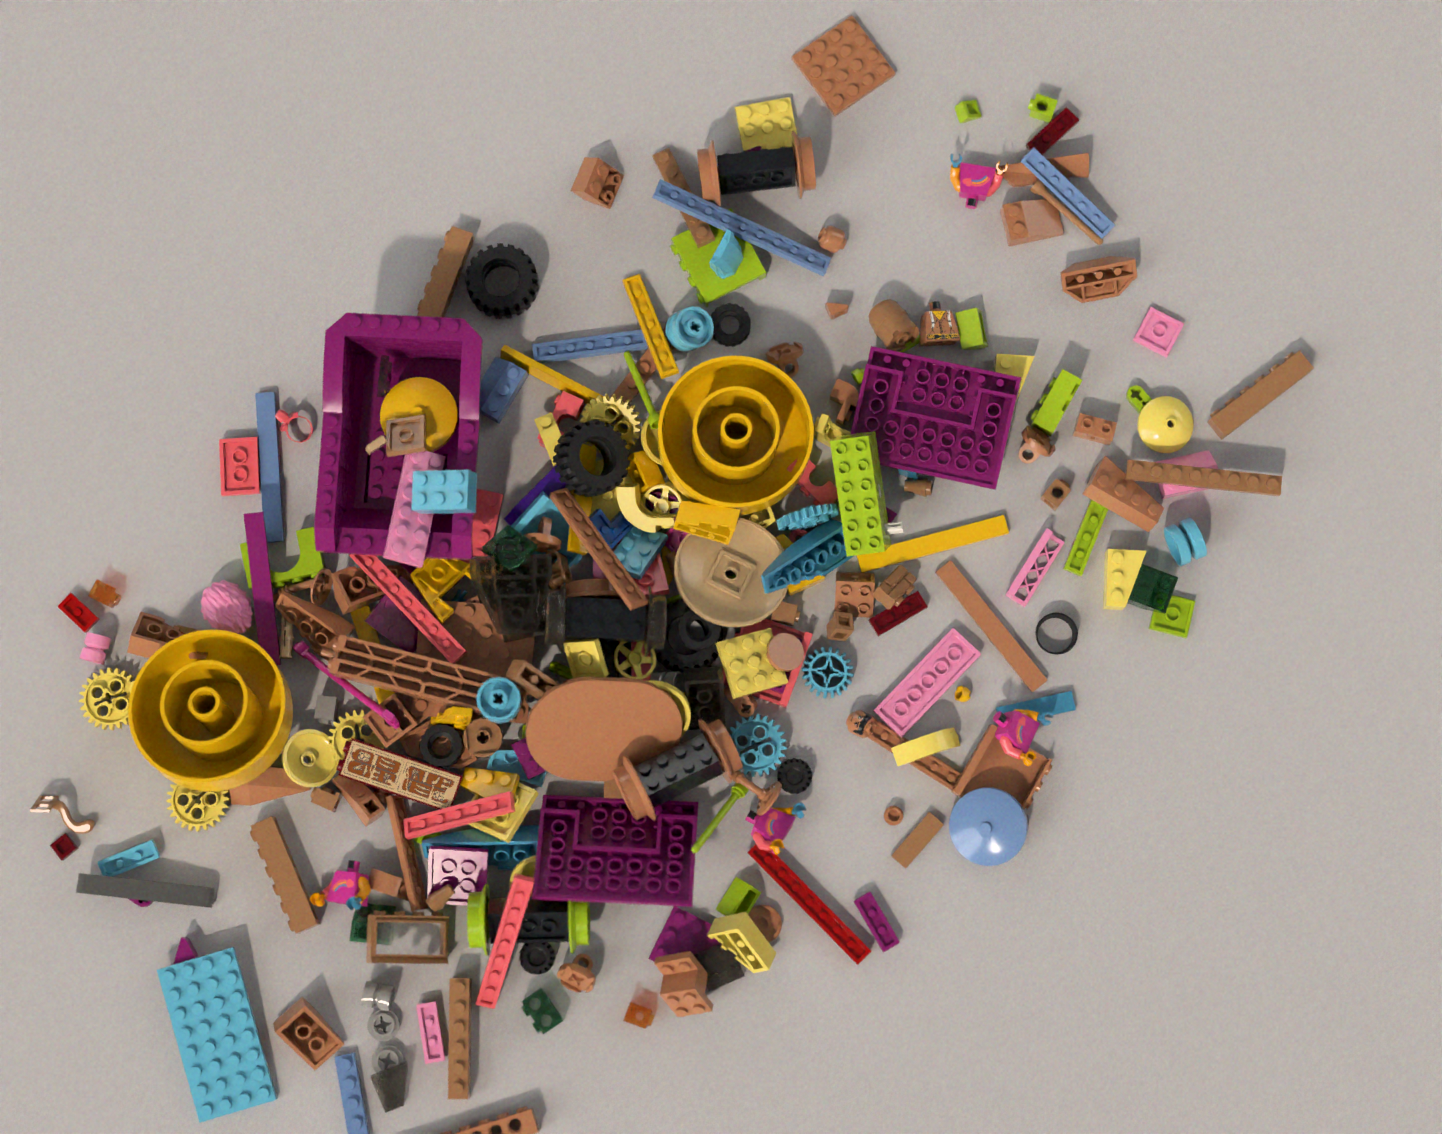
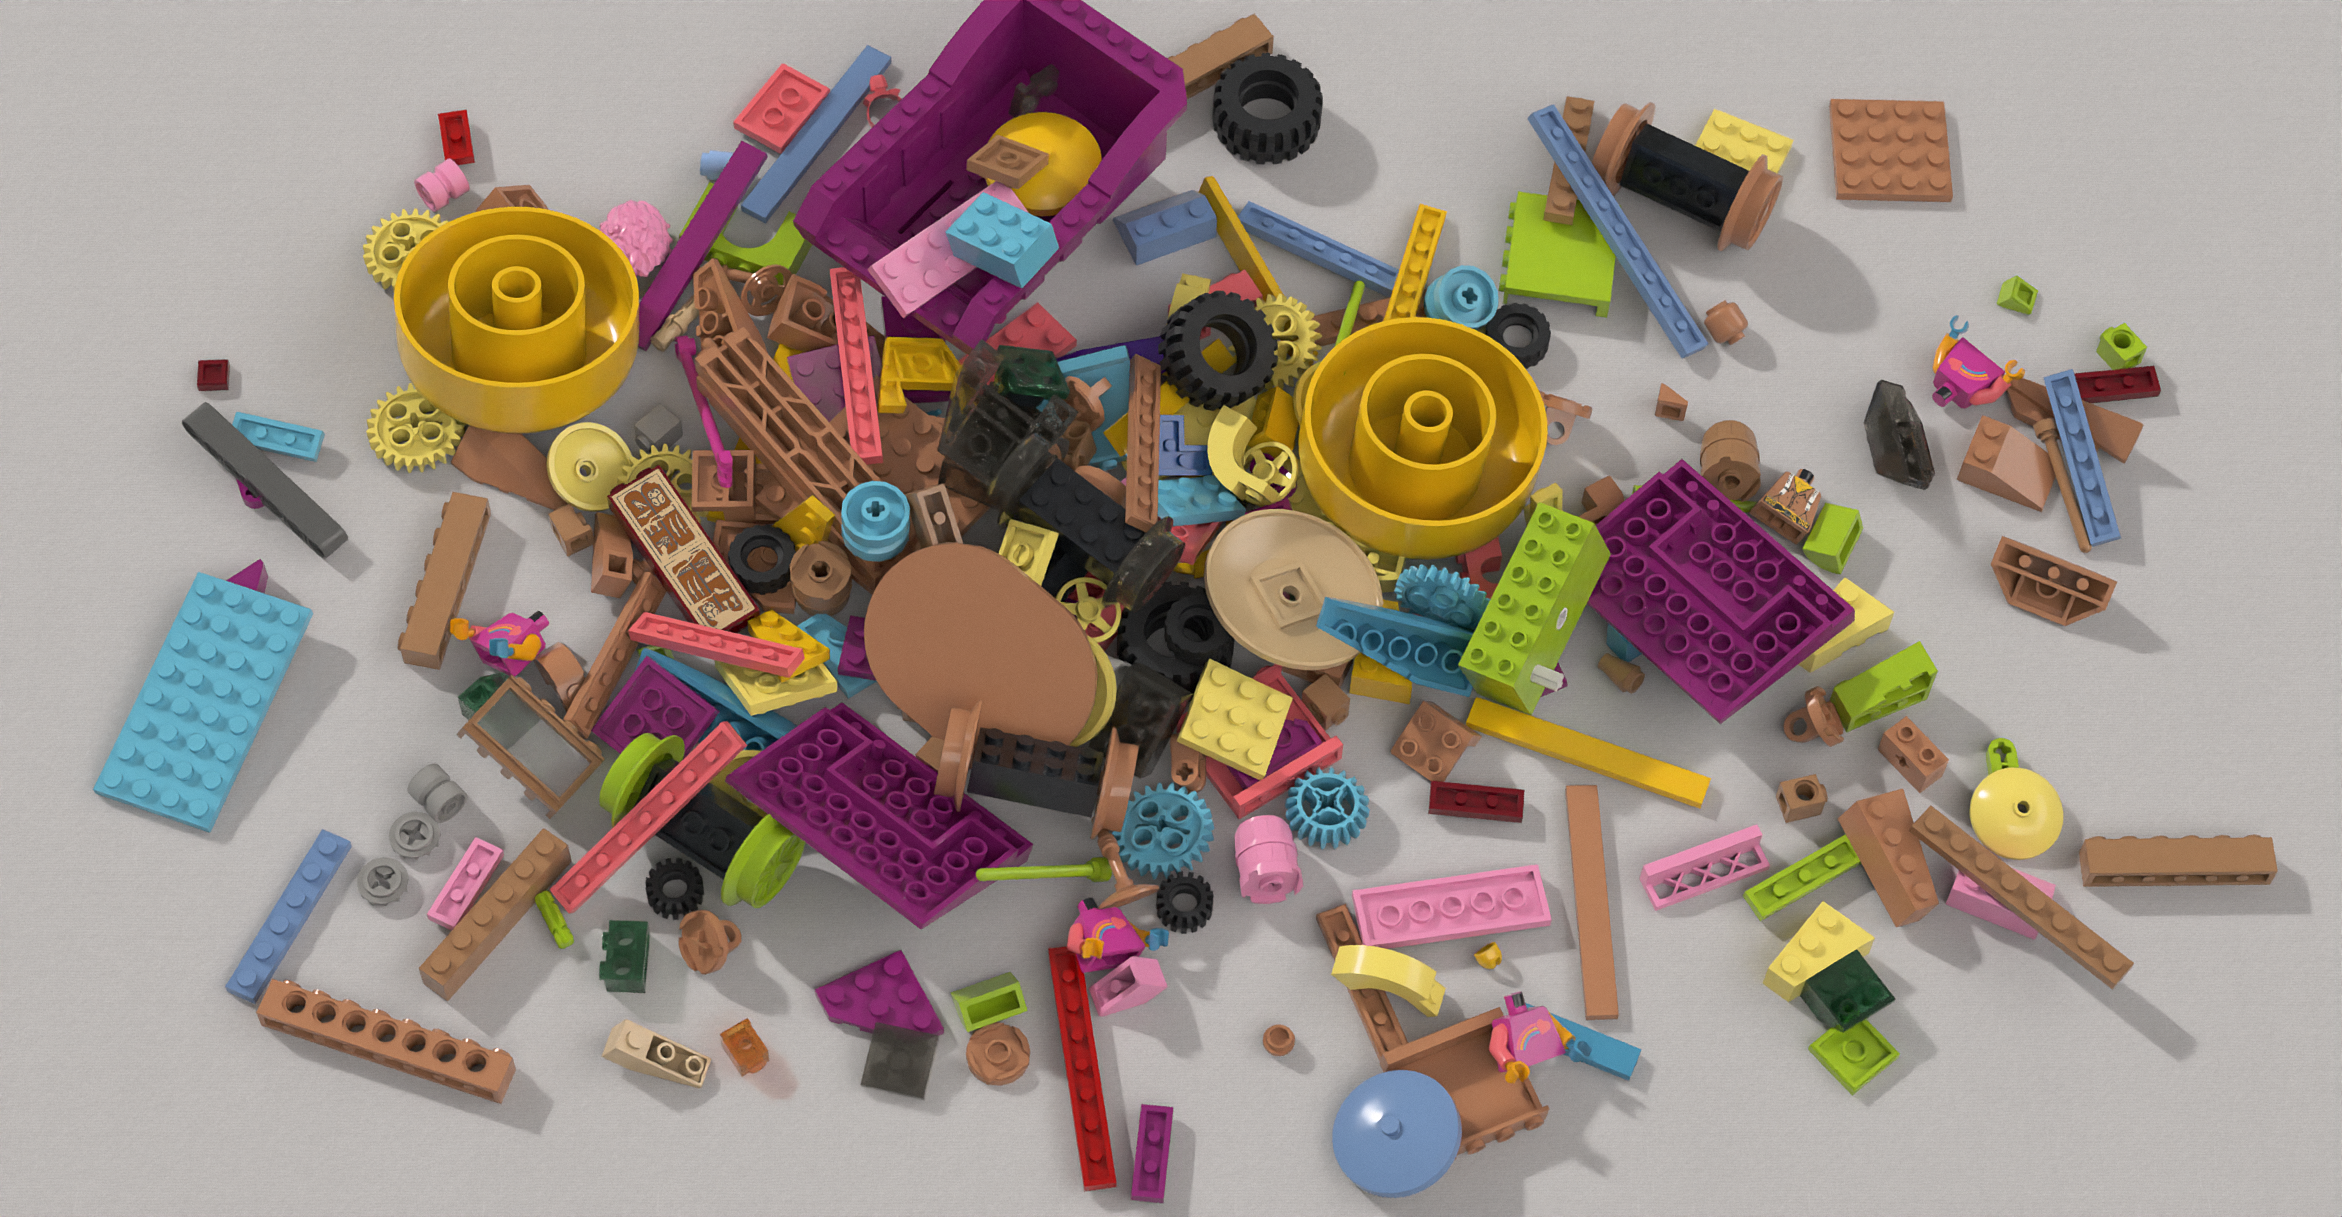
camera: 30 degrees right, 20 degrees down
medium nougat piece [30,796,95,834] -> none
clear orange brick [88,579,121,608] -> none
nougat slope [273,996,344,1070] -> none
tan tile [365,435,387,455] -> none
clear smoke wing [371,1061,408,1113] -> none
medium nougat cone [426,884,455,912] -> none
nougat slope [570,157,624,209] -> none
nougat bracket [654,951,713,1017] -> none
yellow wedge [673,501,740,545] -> none
light yellow wedge [707,912,776,973] -> none
medium azure slope [709,229,743,279] -> none
nougat tile [766,633,804,672] -> none
medium nougat brick [826,612,854,641] -> none
nougat head [846,710,876,738] -> none
medium nougat brick [872,565,917,610] -> none
medium nougat tile [891,812,944,869] -> none
black tyre [1035,612,1078,655] -> none
bright pink tile [1133,307,1184,358] -> none
medium azure wheel [1164,517,1207,566] -> none
none -> lime axle [535,890,574,949]
none -> tan slope [601,1019,712,1089]
none -> light blue brick [700,150,734,180]
none -> bright pink slope [1089,956,1168,1017]
none -> bright pink piece [1234,815,1303,904]
none -> clear smoke wedge [1863,380,1935,490]

